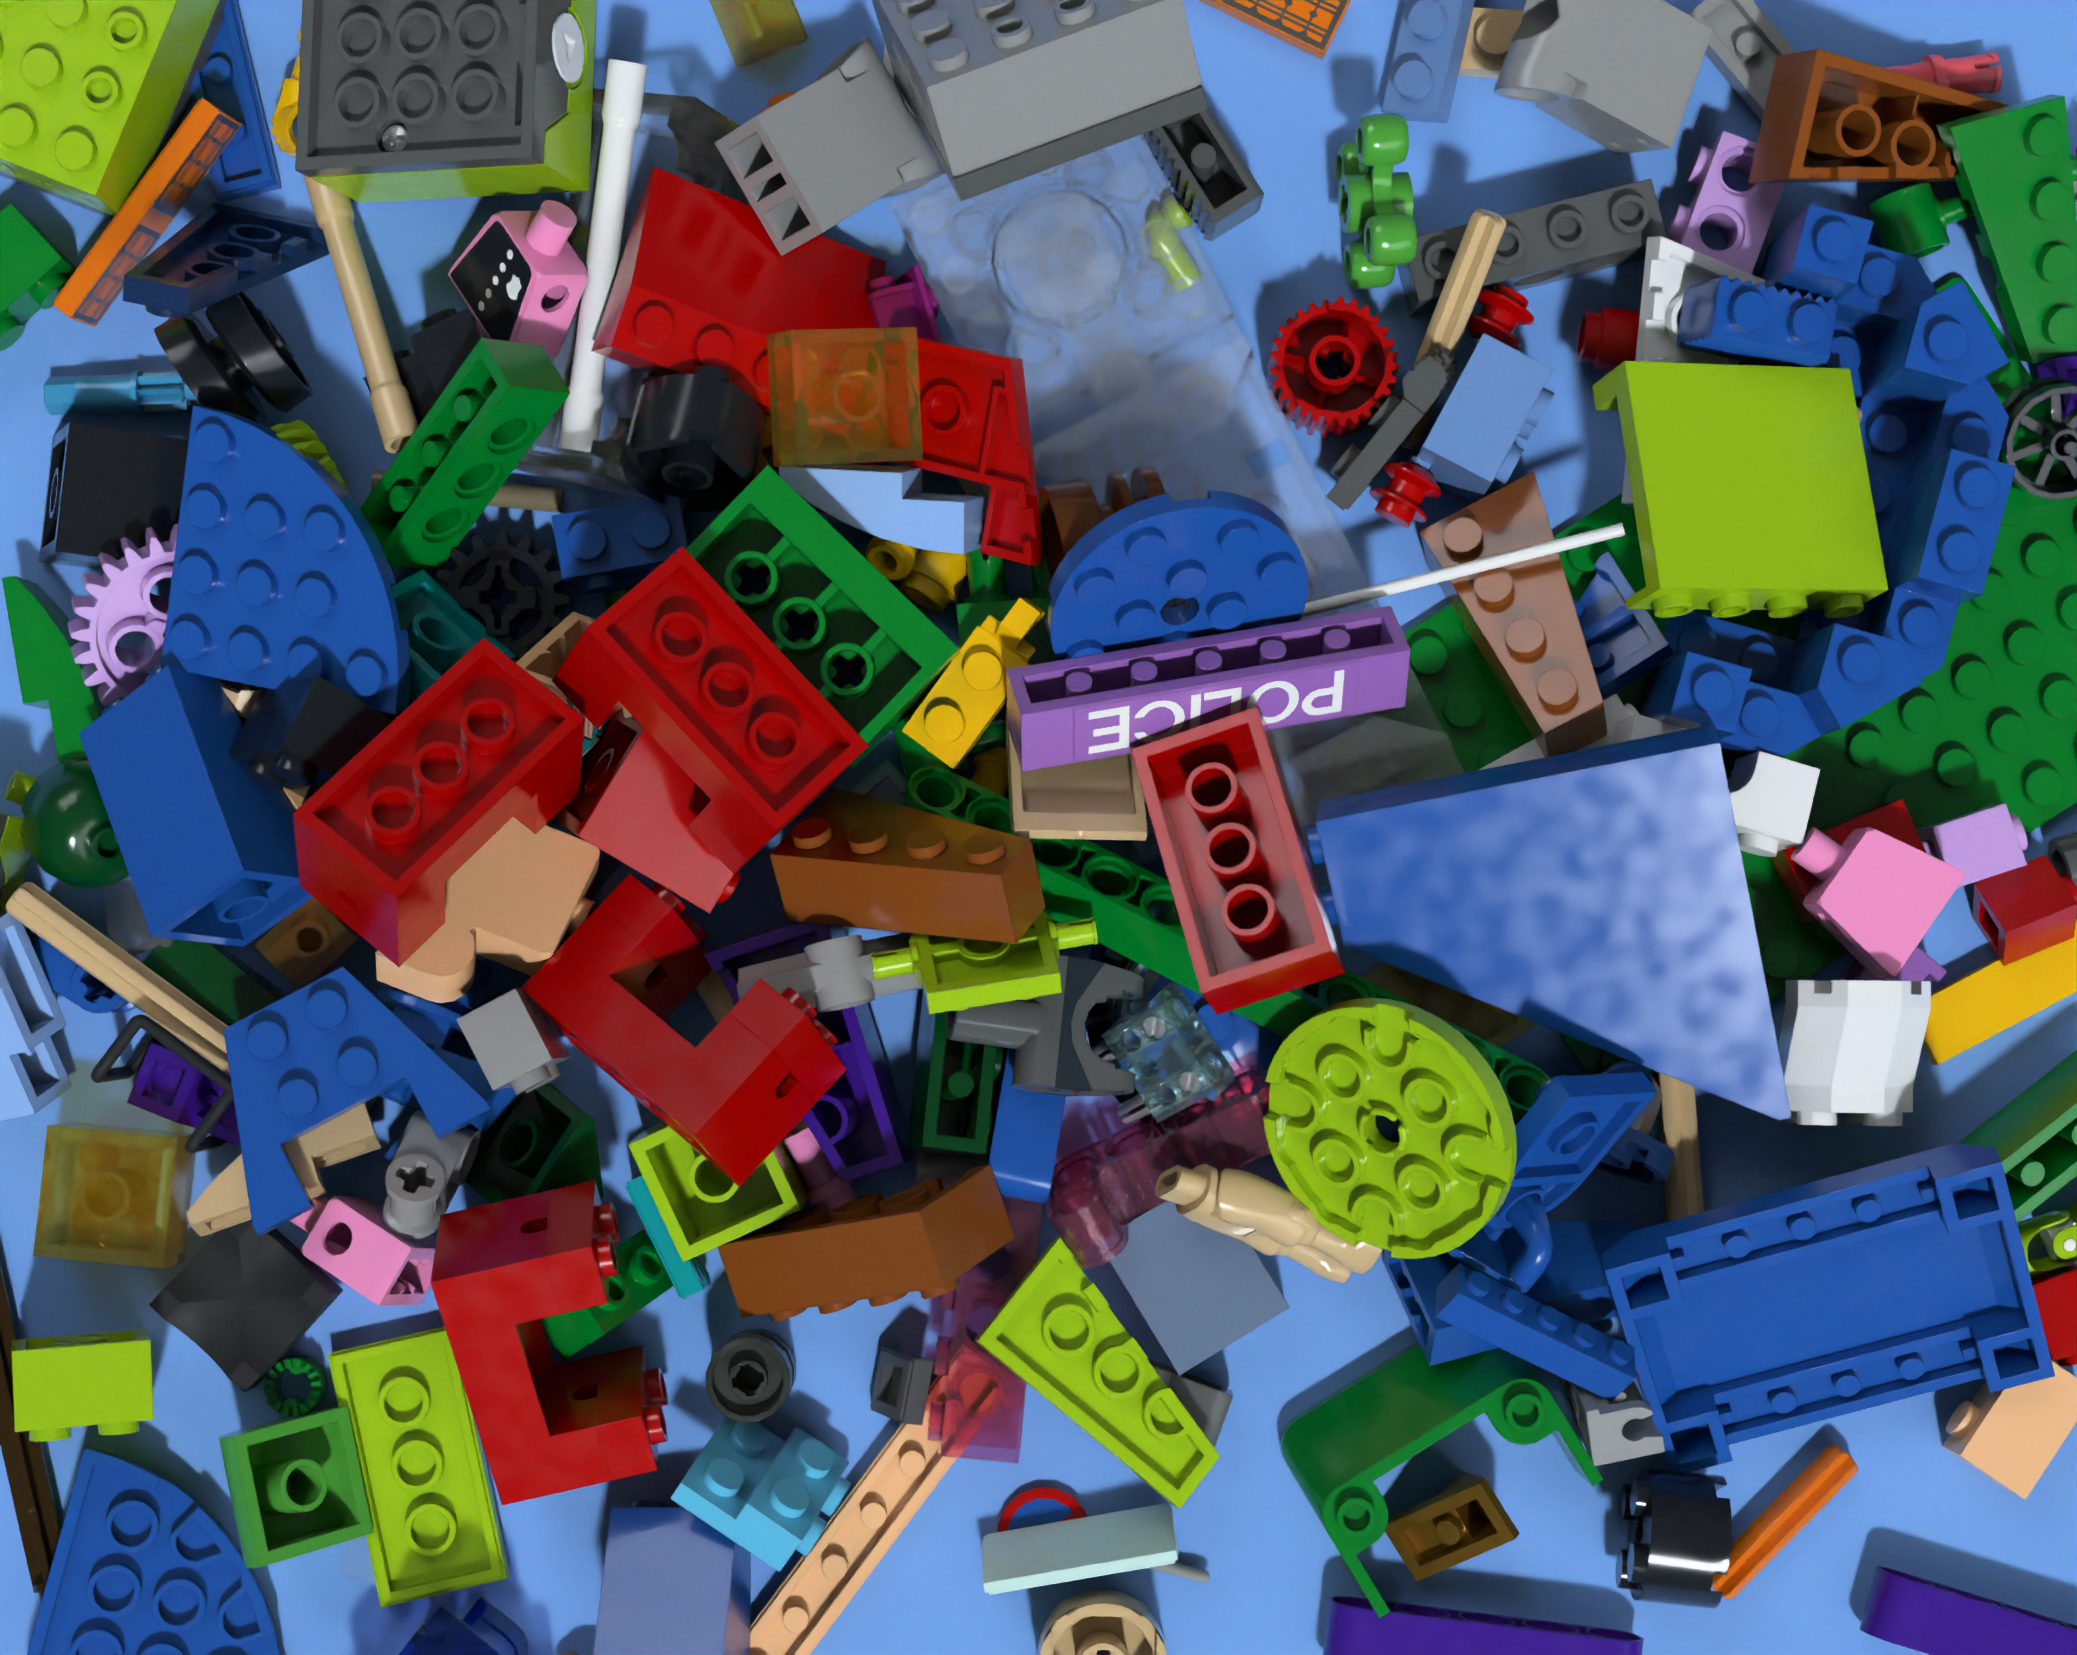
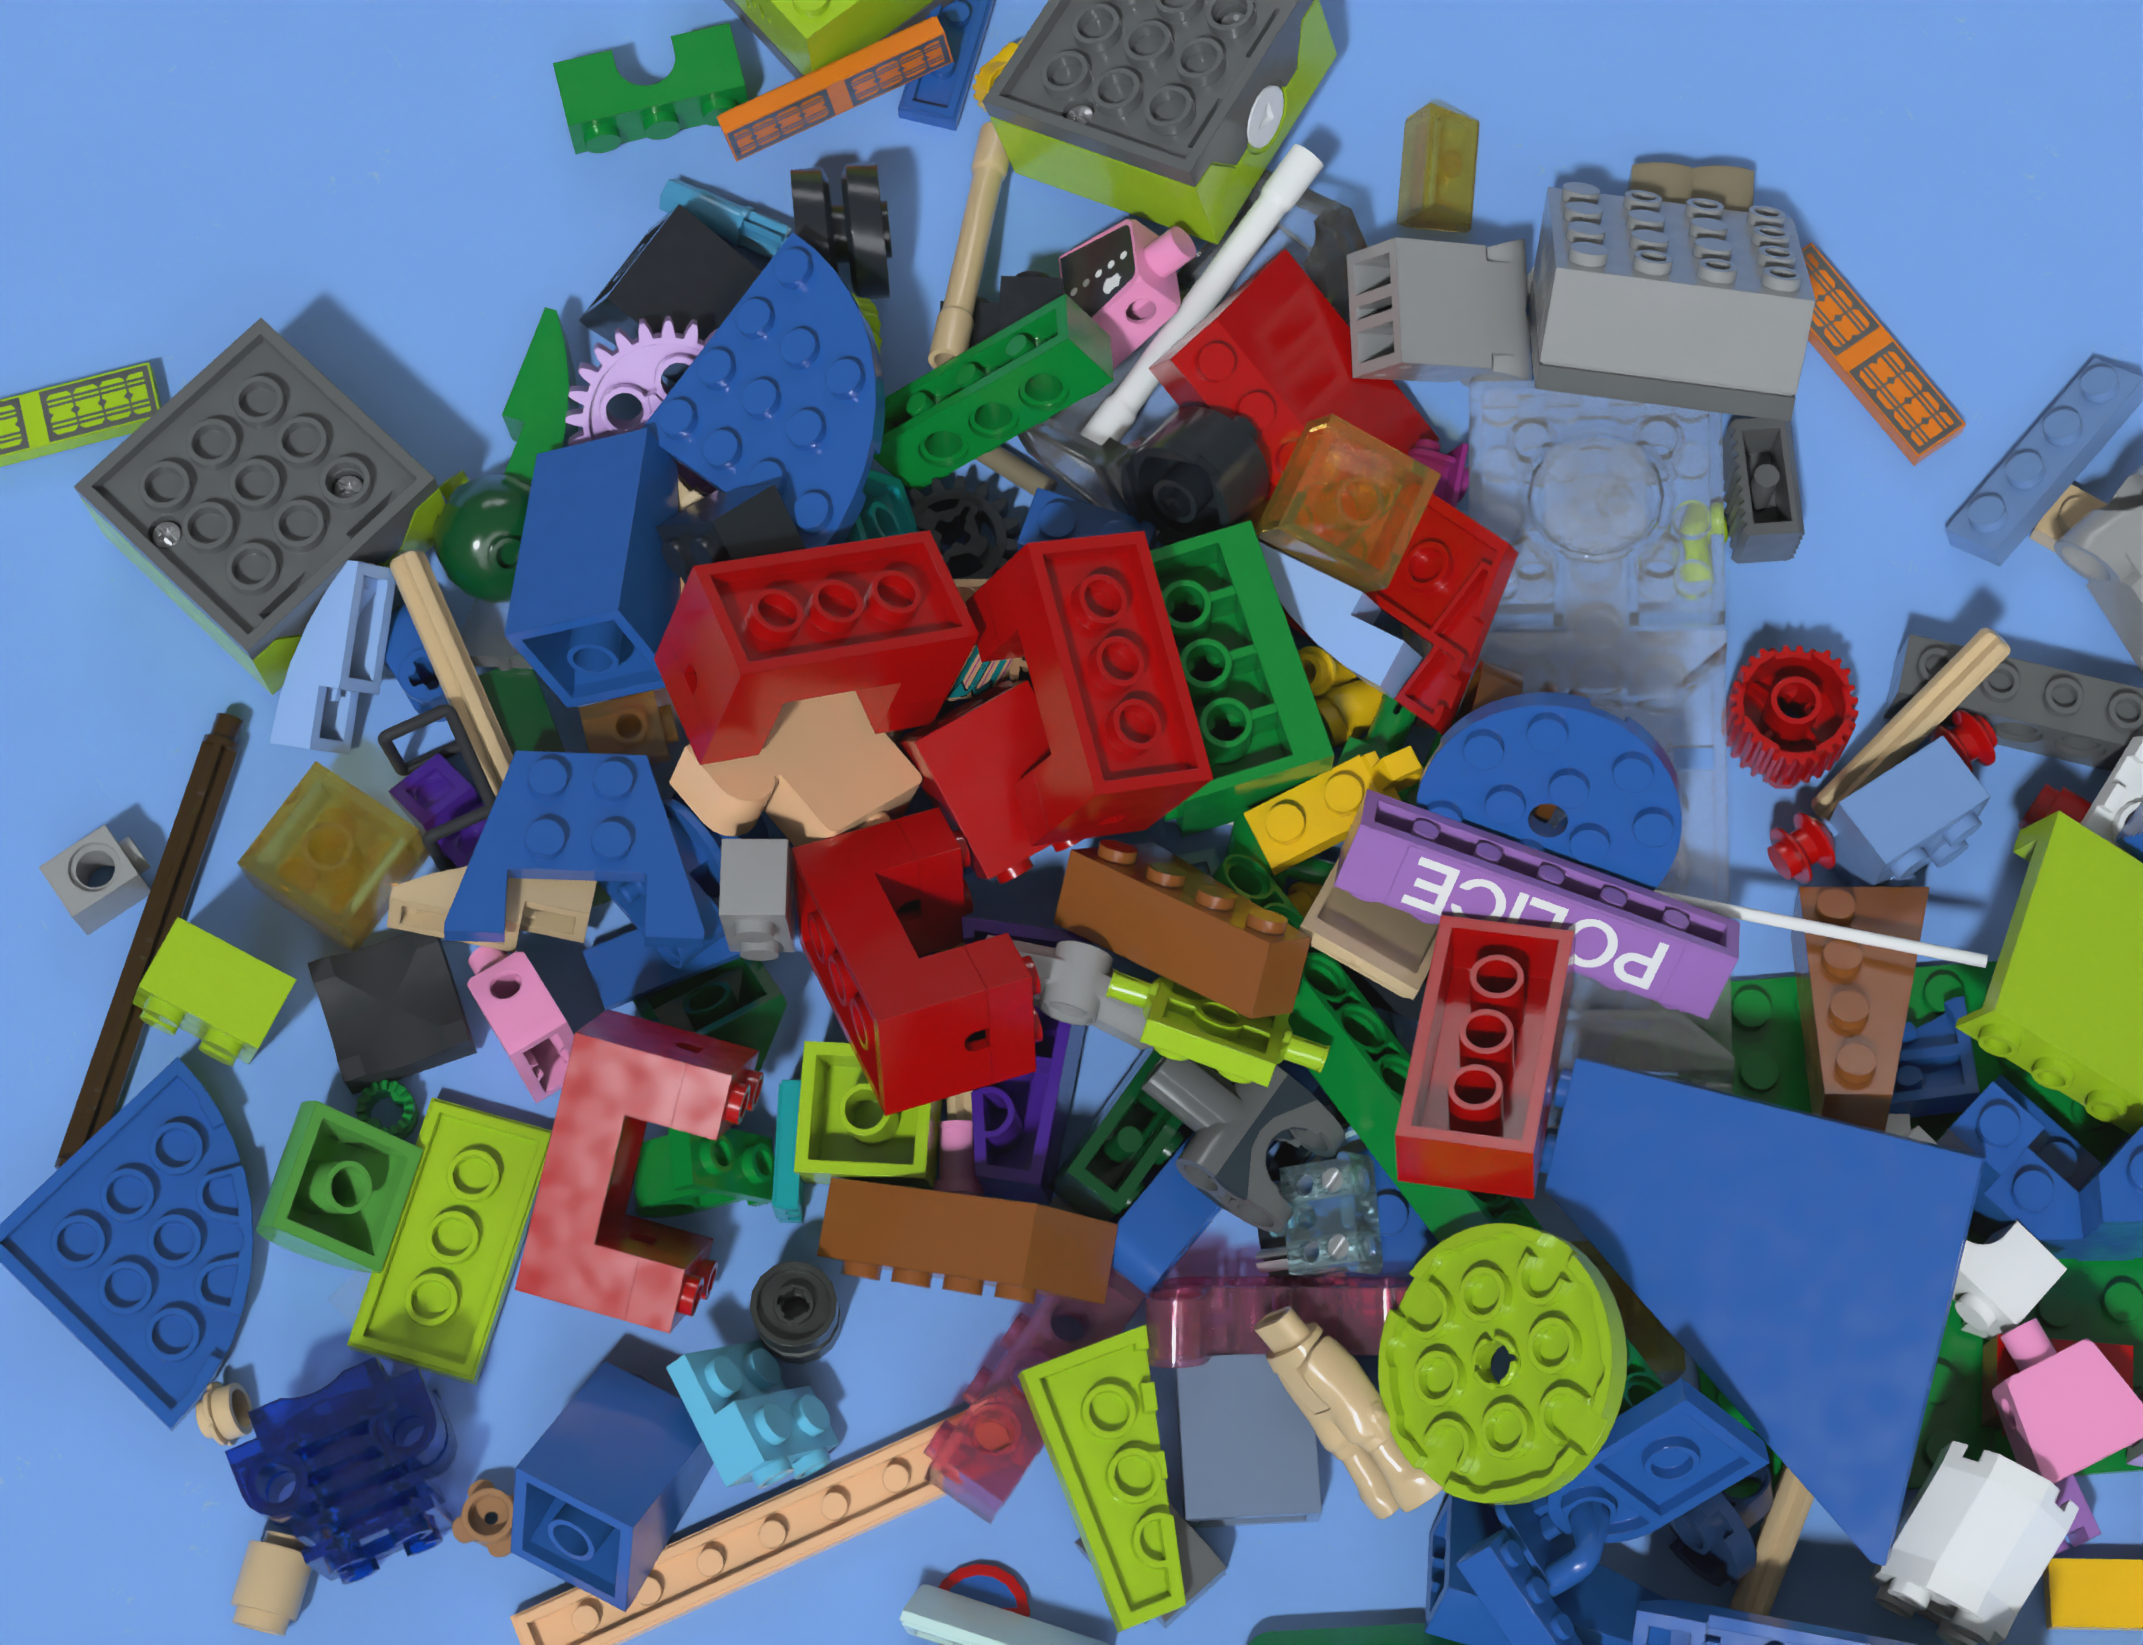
camera: 30 degrees right, 15 degrees down
dark blue wing [123,203,329,318] -> none
light grey piece [382,1110,481,1240] -> none
dark grey tile [870,1346,934,1425] -> none
dark grey hinge [1326,347,1458,510] -> none
bright green gear [1335,113,1417,289] -> none

